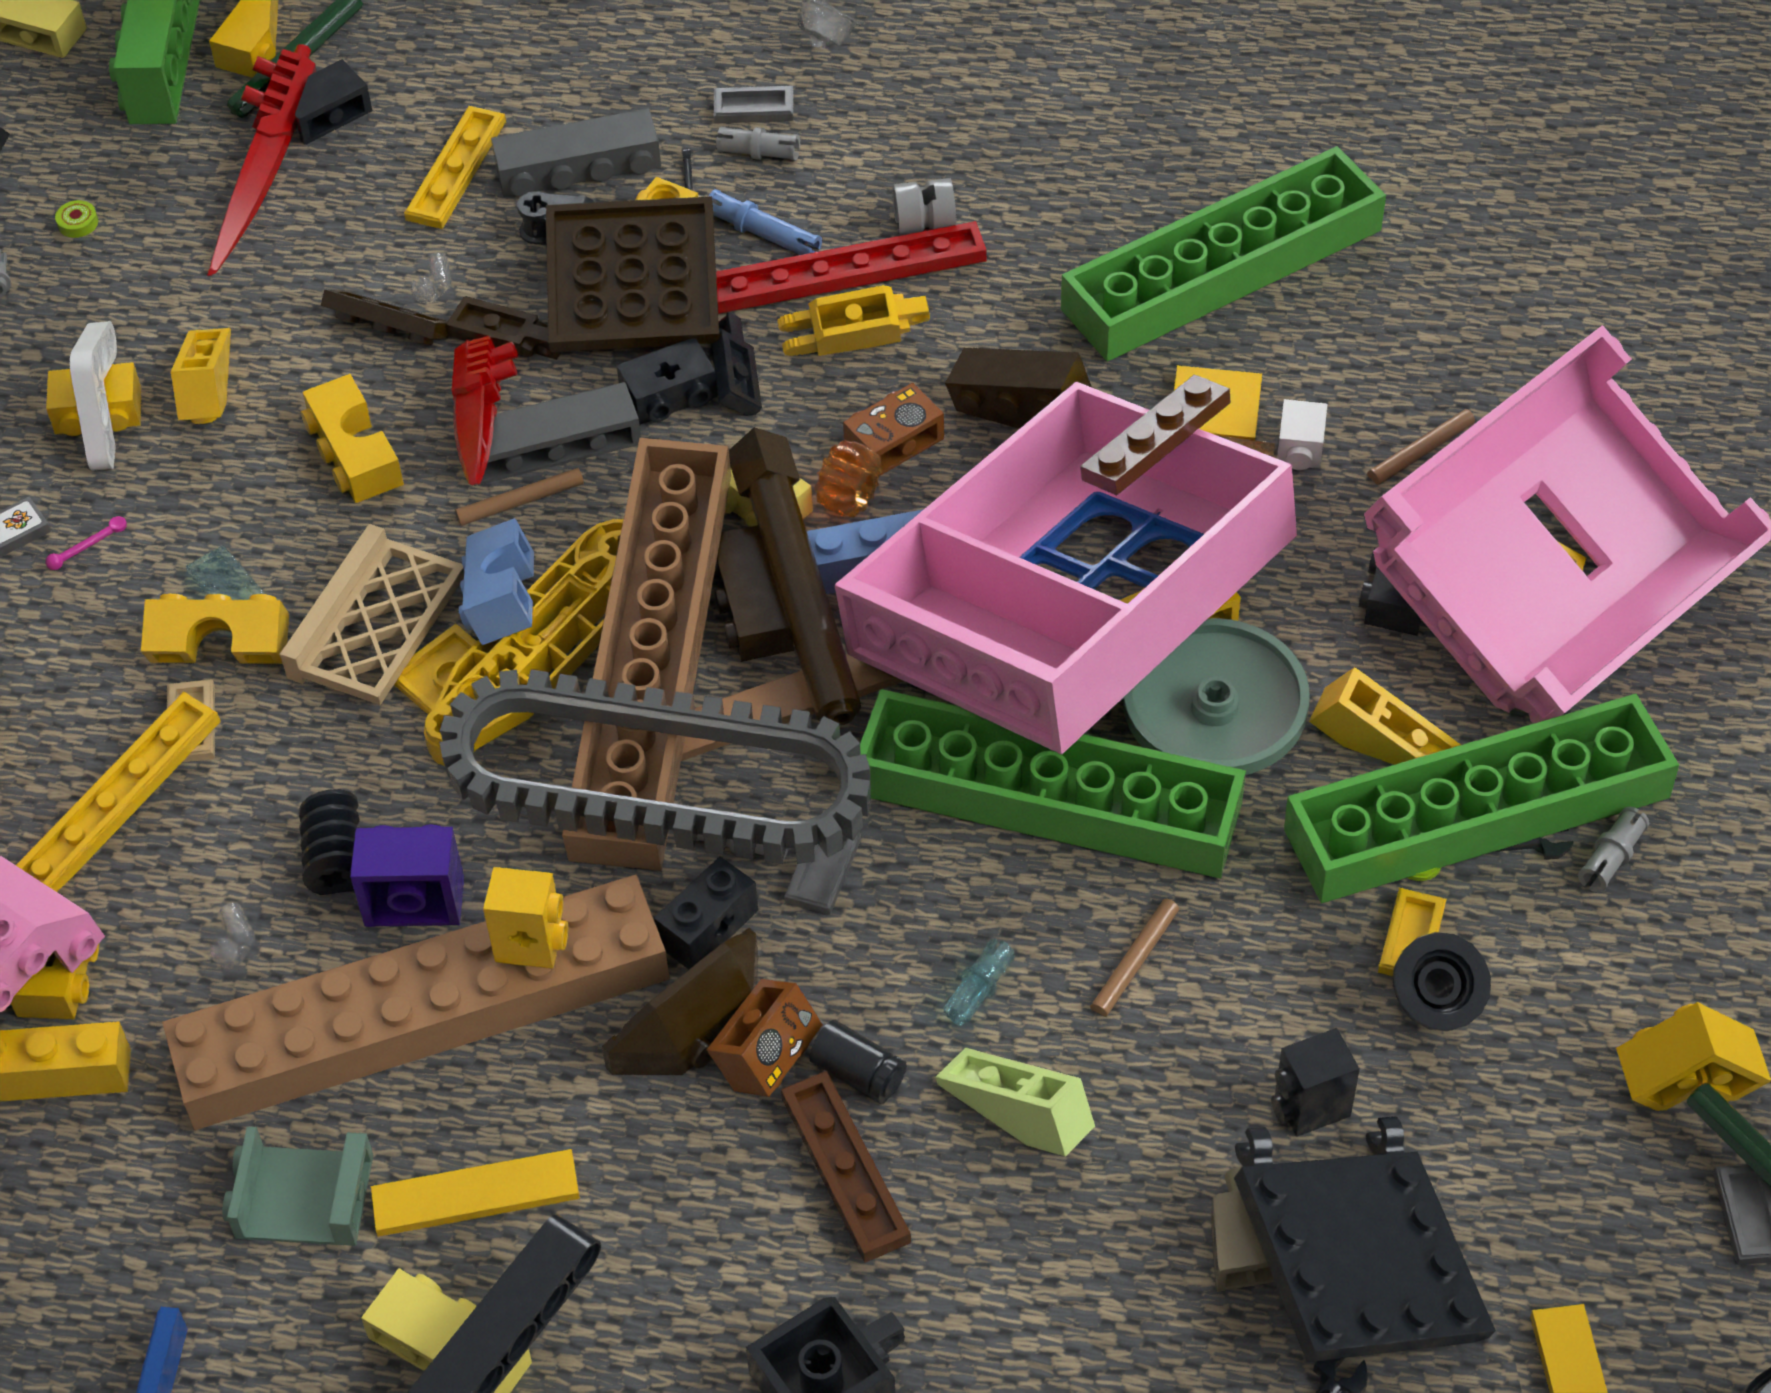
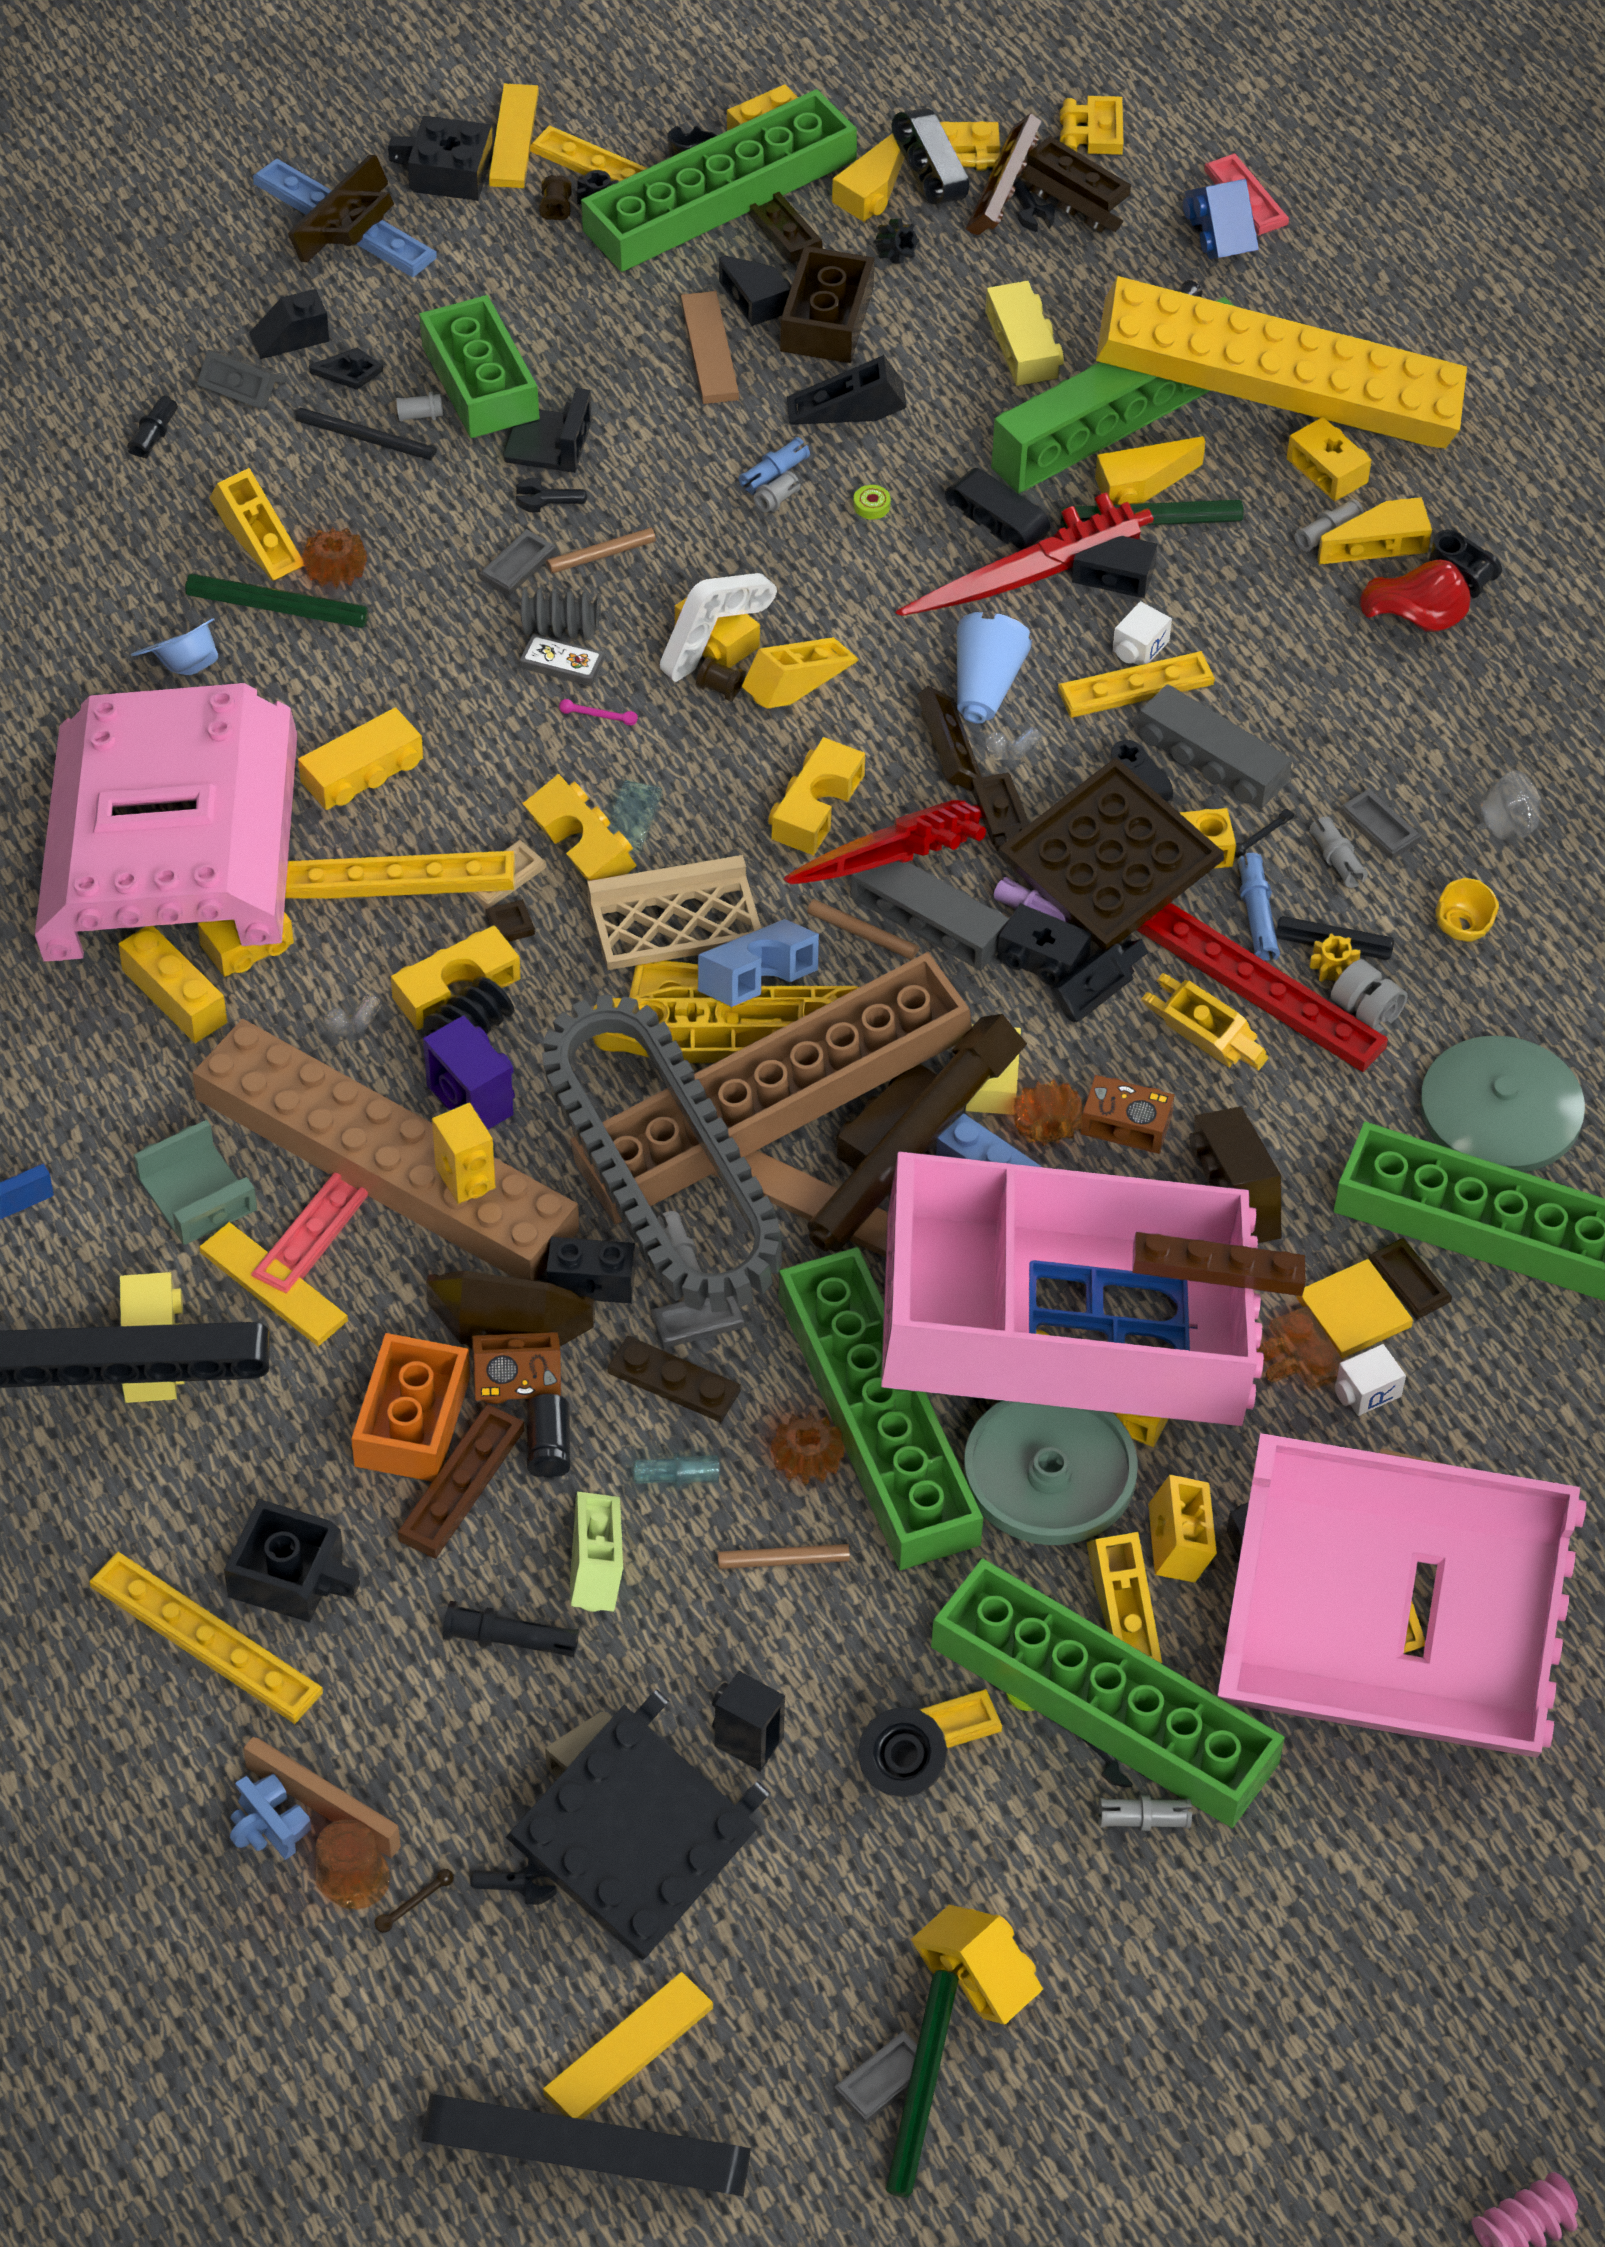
camera: 50 degrees right, 0 degrees up
none -> coral tile [251,1172,368,1294]
none -> orange brick [351,1333,470,1482]
none -> yellow arch [391,925,521,1030]
none -> black pin [442,1601,580,1658]
none -> dark brown tile [485,899,535,942]
none -> dark brown plate [608,1336,741,1423]
none -> dark brown bush [696,656,746,702]
none -> clear orange gear [771,1411,845,1487]
none -> black beam [945,468,1050,552]
none -> light blue cone [956,612,1032,724]
none -> lavender axle [994,877,1069,922]
none -> white brick [1113,601,1172,665]
none -> yellow brick [1148,1474,1217,1583]
none -> black axle [1276,916,1394,960]
none -> yellow gear [1309,933,1361,982]
none -> dark brown tile [1368,1238,1452,1320]
none -> sand green dish [1420,1036,1585,1172]
none -> yellow hair [1435,877,1499,942]

